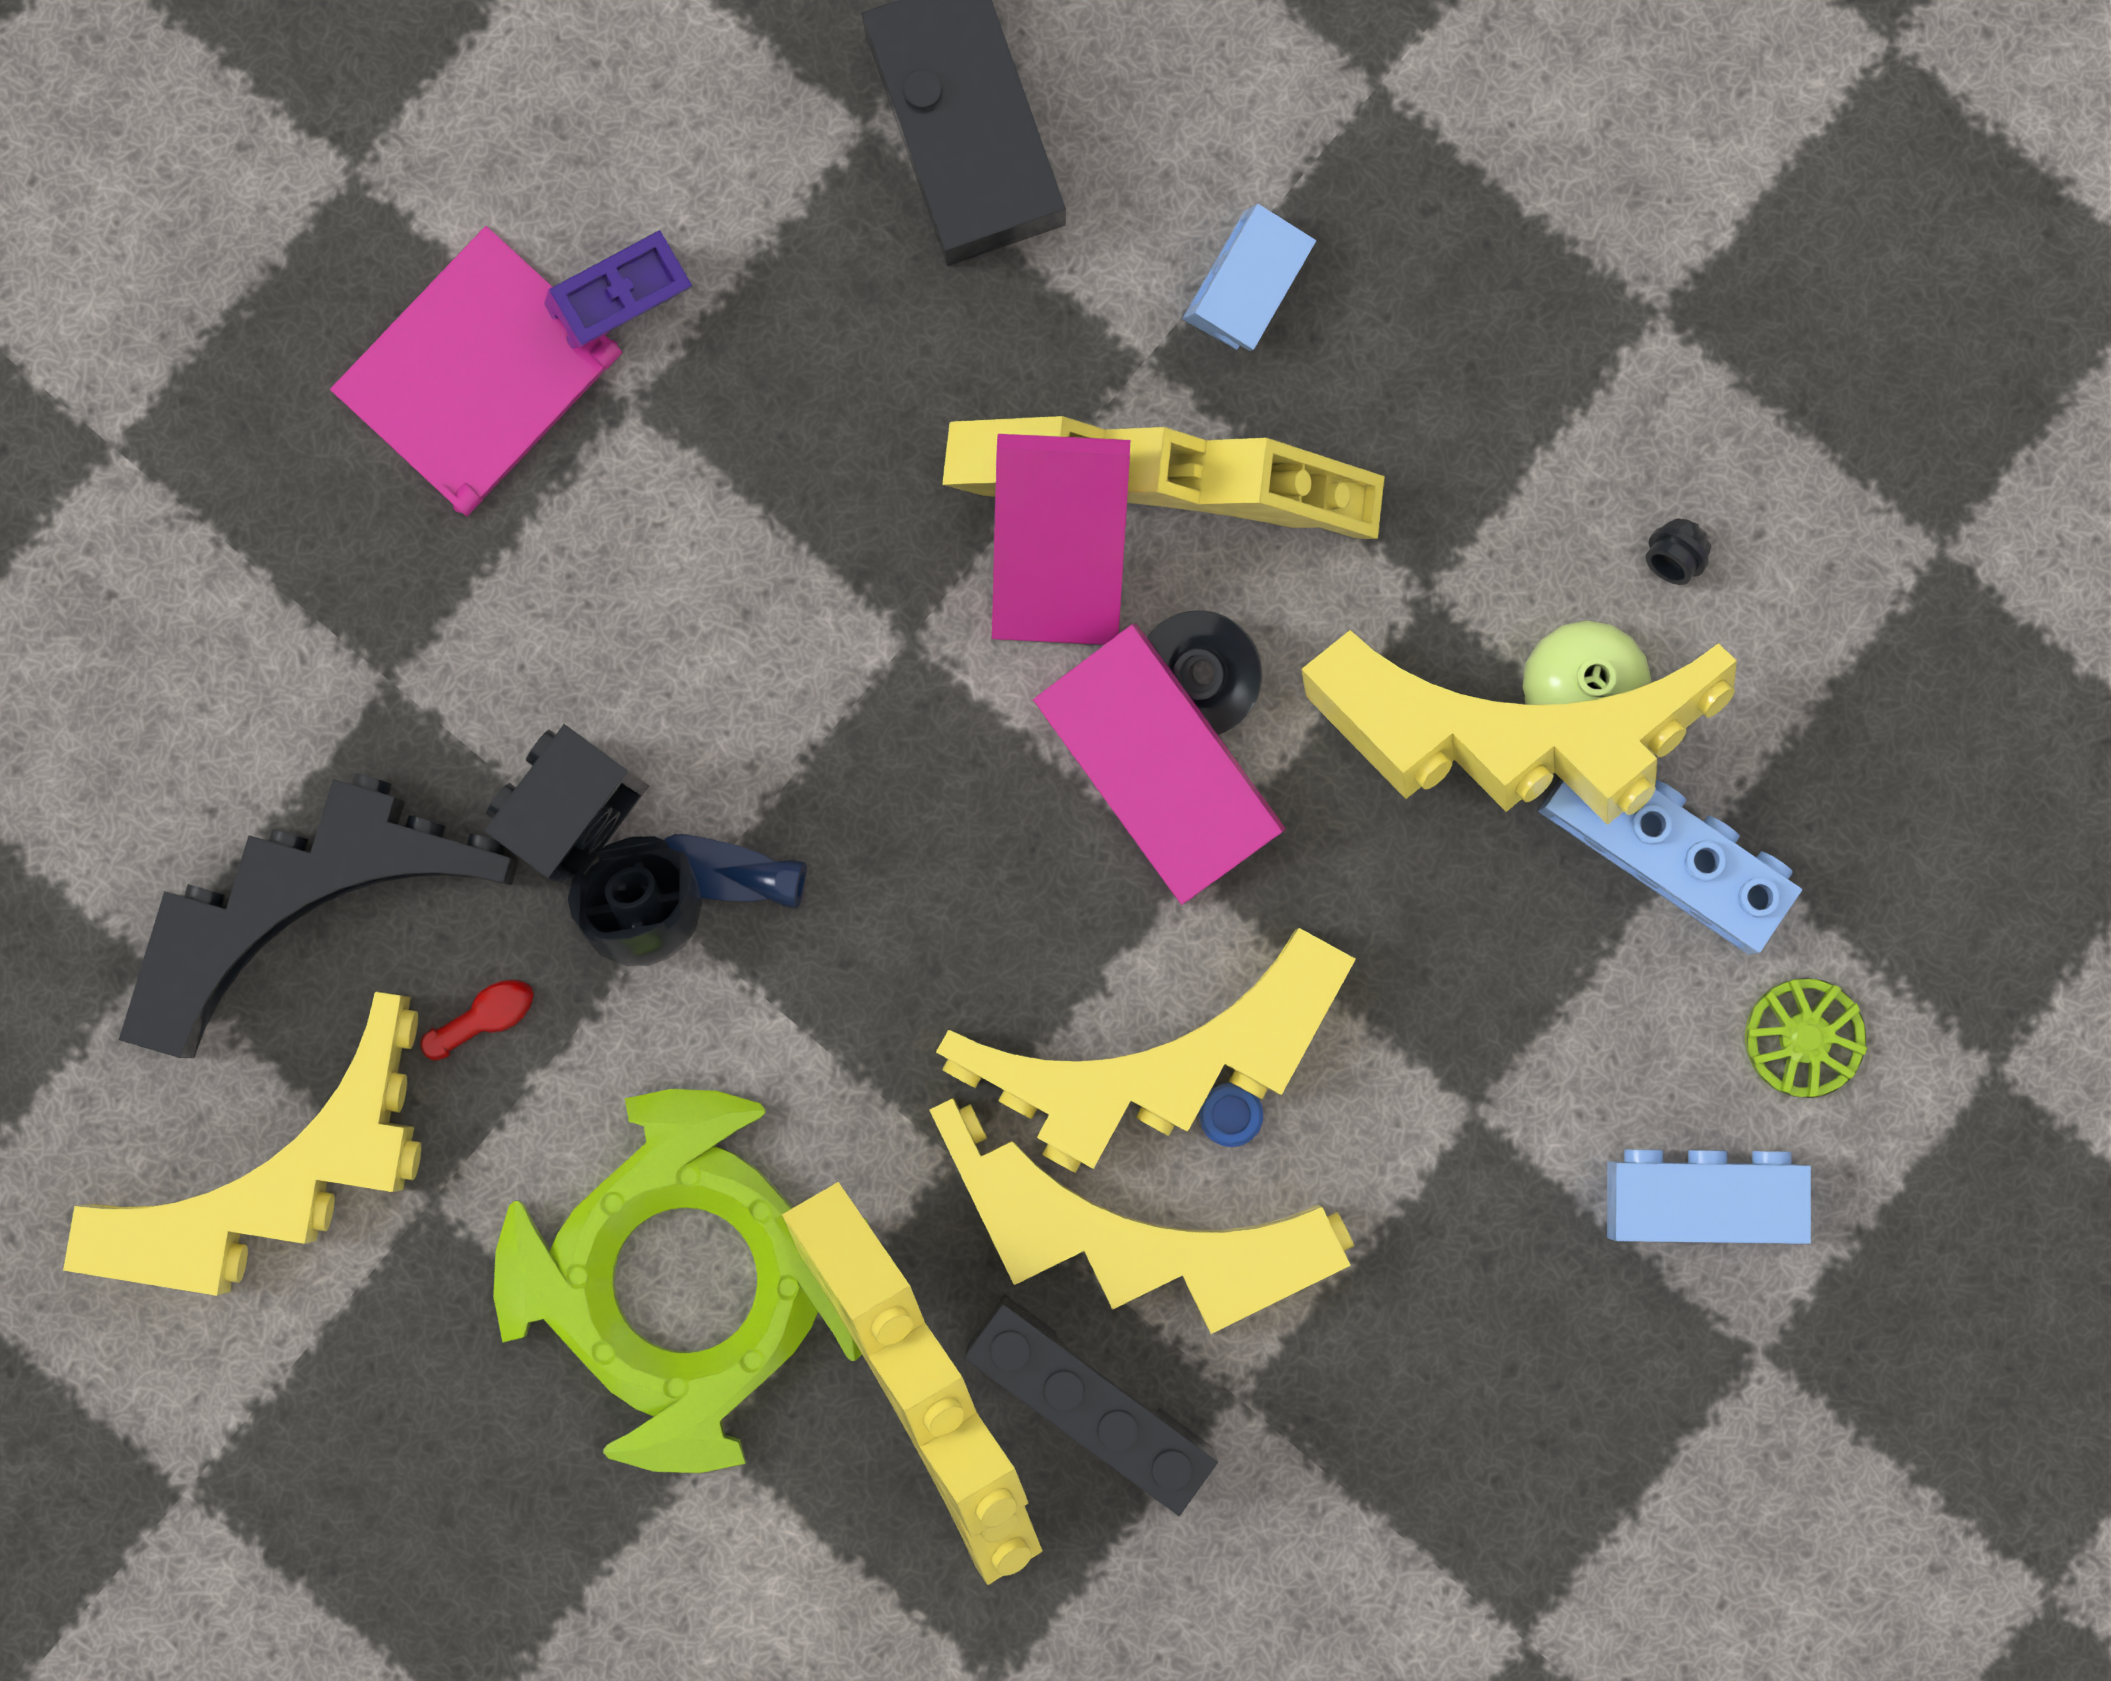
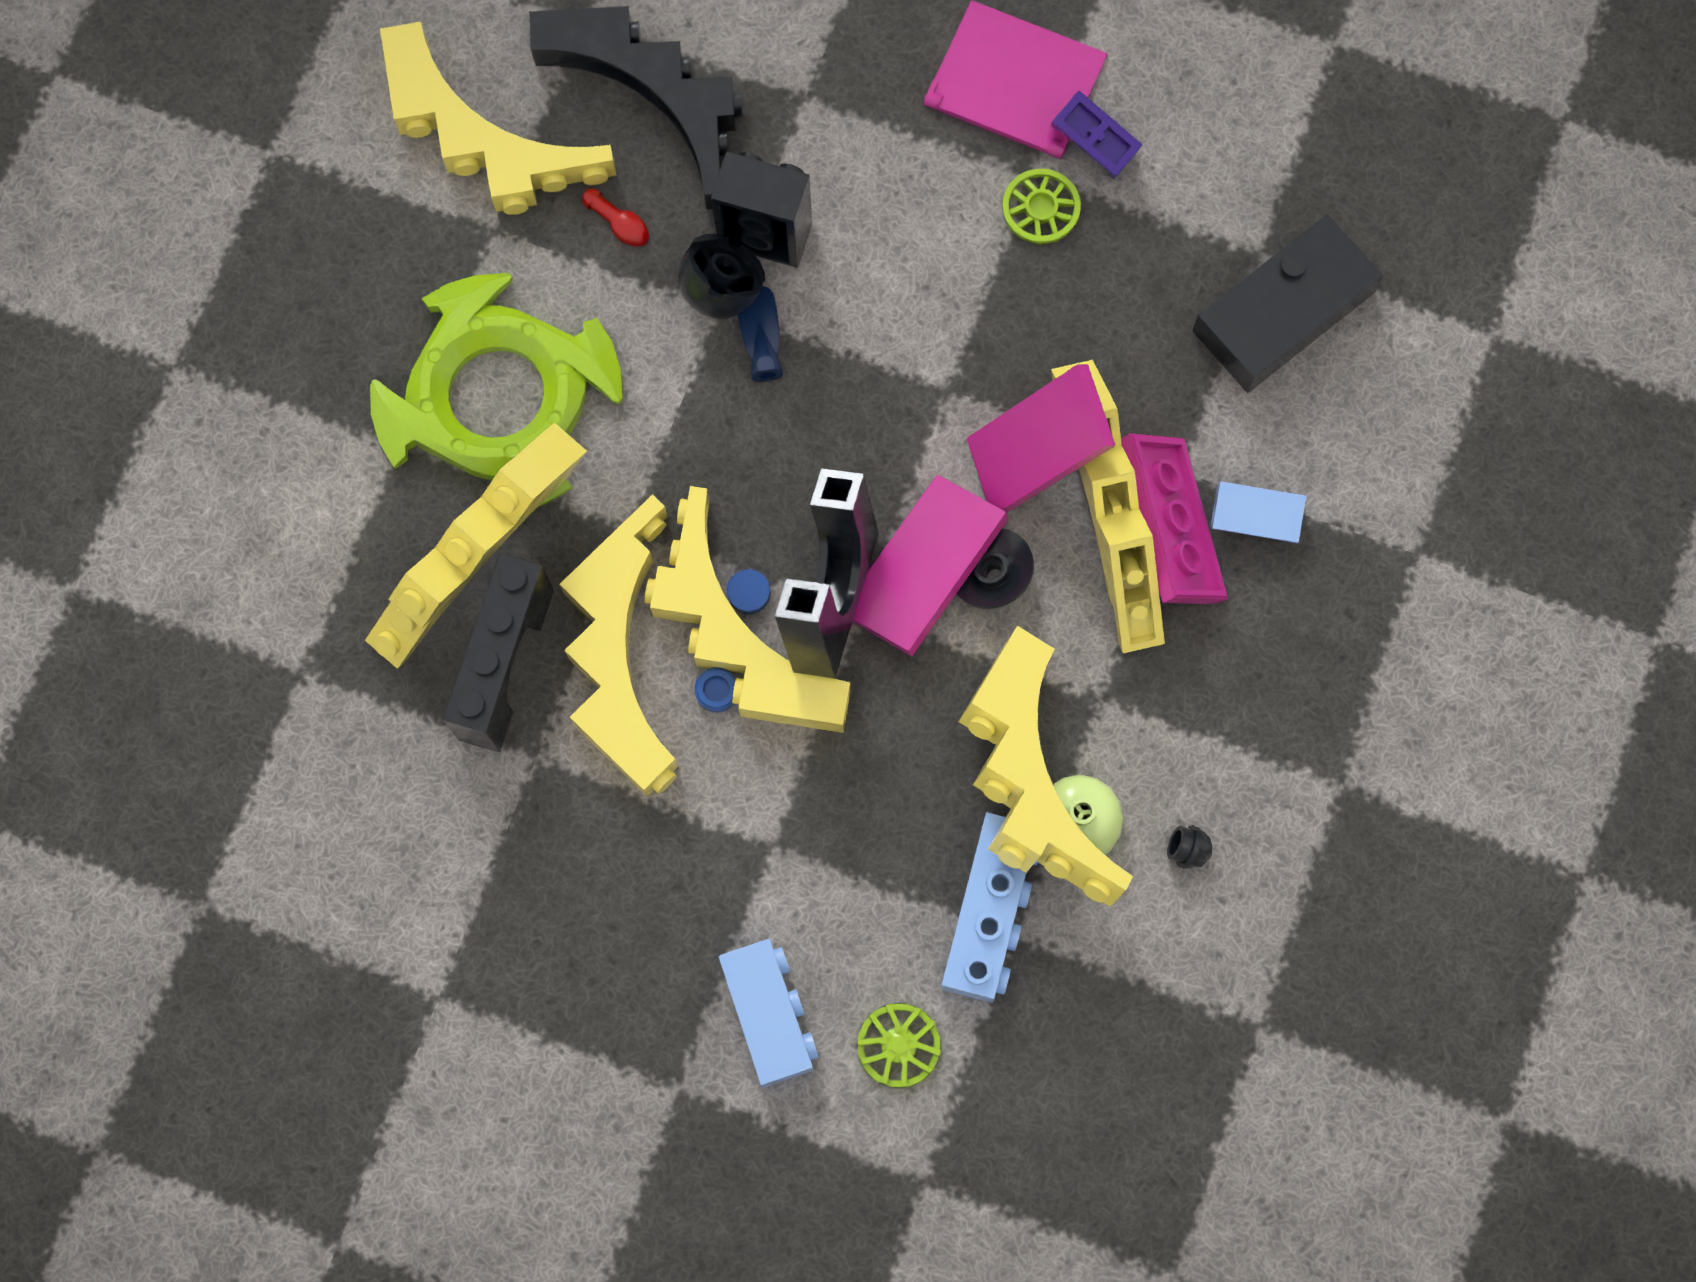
camera: 75 degrees right, 10 degrees down
none -> blue tile [727,569,770,614]
none -> black arch [775,469,879,679]
none -> lime wheel [1002,168,1081,245]
none -> dark pink tile [1121,433,1228,604]

